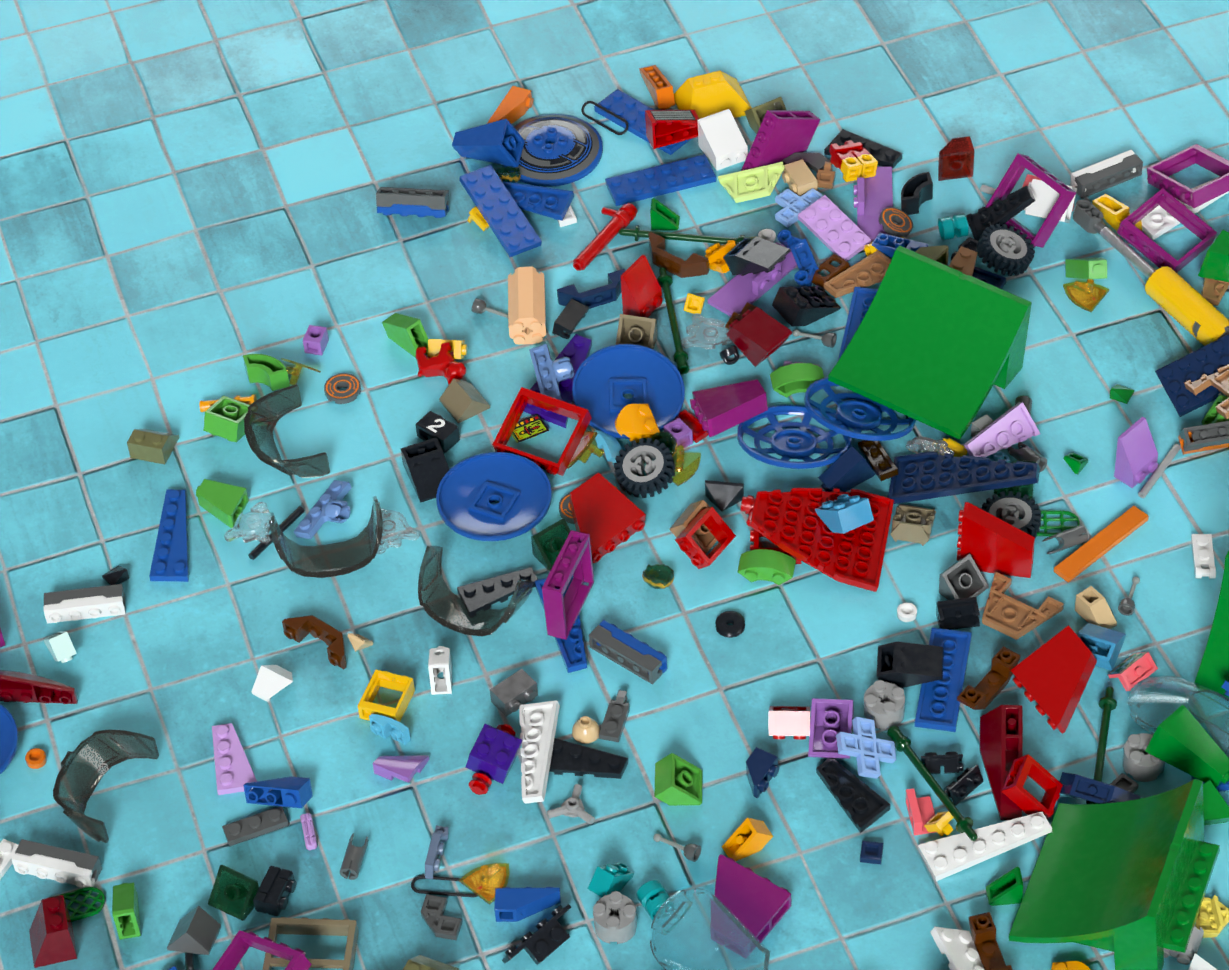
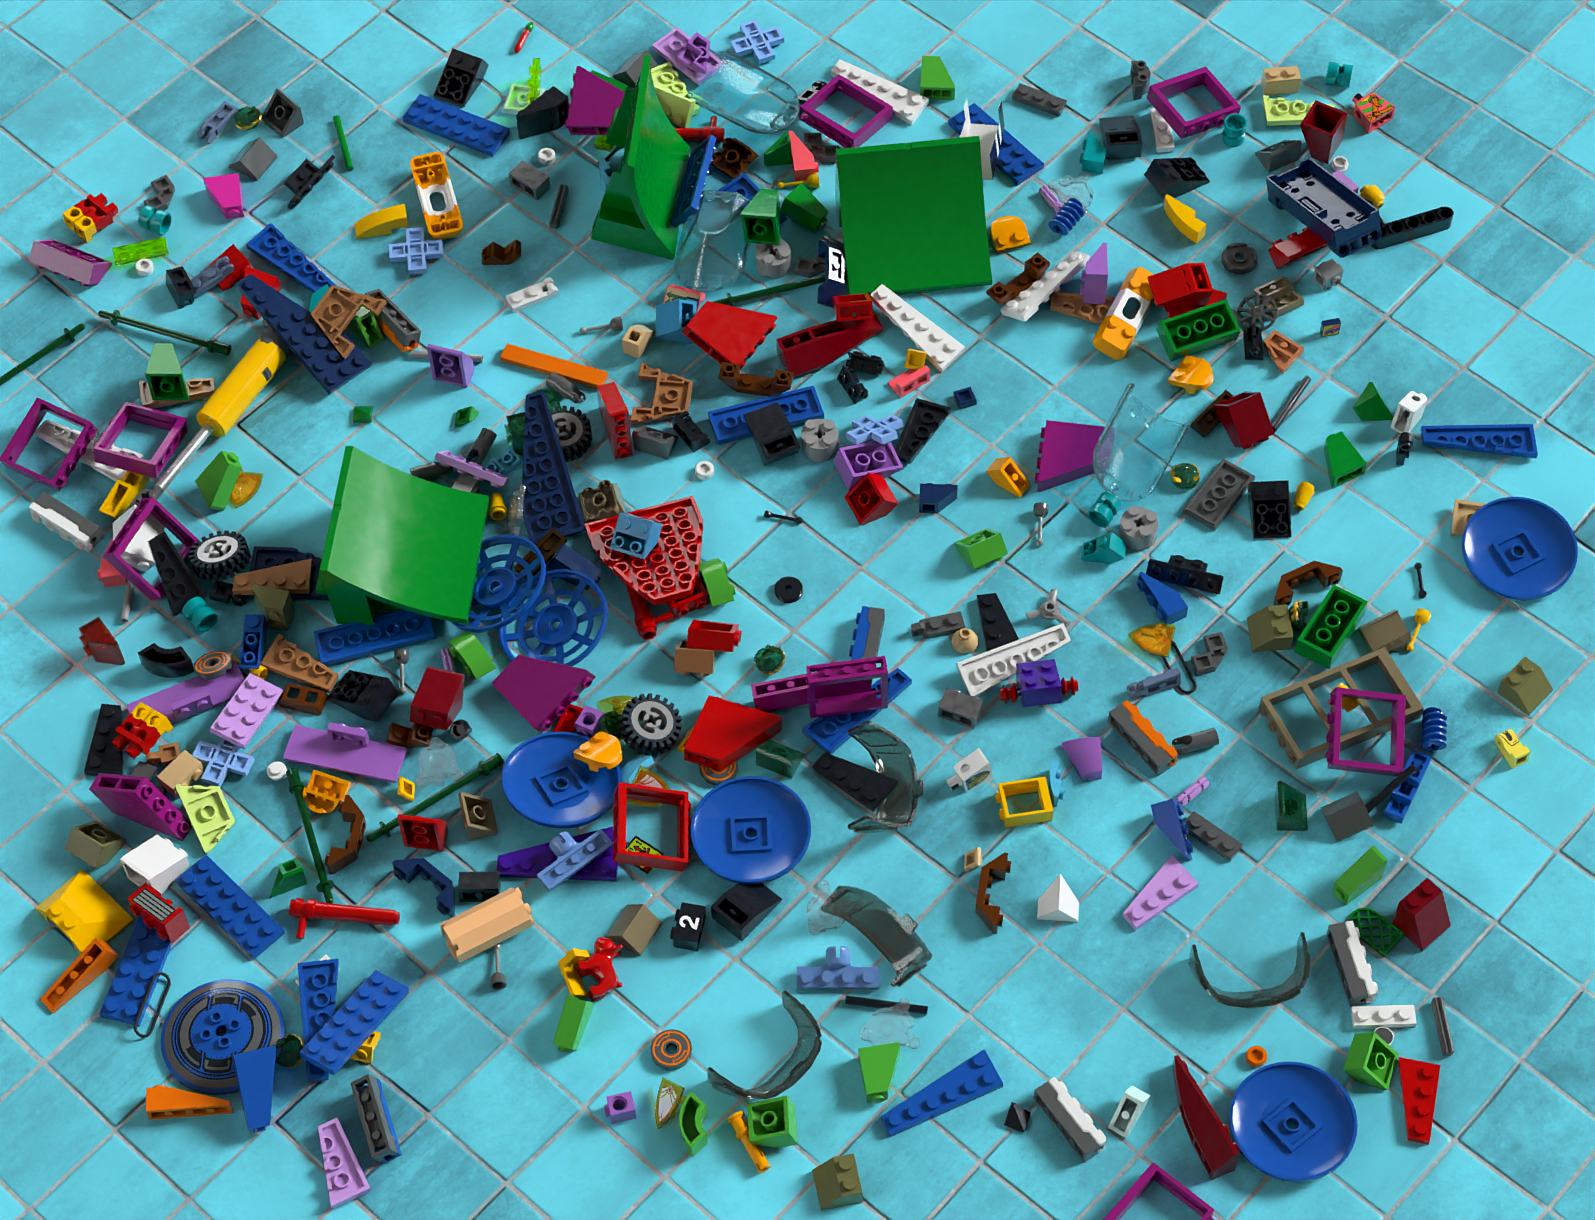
camera: 120 degrees left, 10 degrees up
black brick [253,866,296,917] -> none
black slope [705,480,744,512] -> none
slope [723,236,791,276] -> none
blue plate [777,229,819,287] -> none
dark green bar [887,726,978,841] -> none
green slope [986,867,1023,906] -> none
none -> lavender wing [318,1118,371,1209]
none -> magenta brick [751,672,872,712]
none -> black hinge [764,511,803,524]
none -> dark grey piece [1108,700,1178,776]

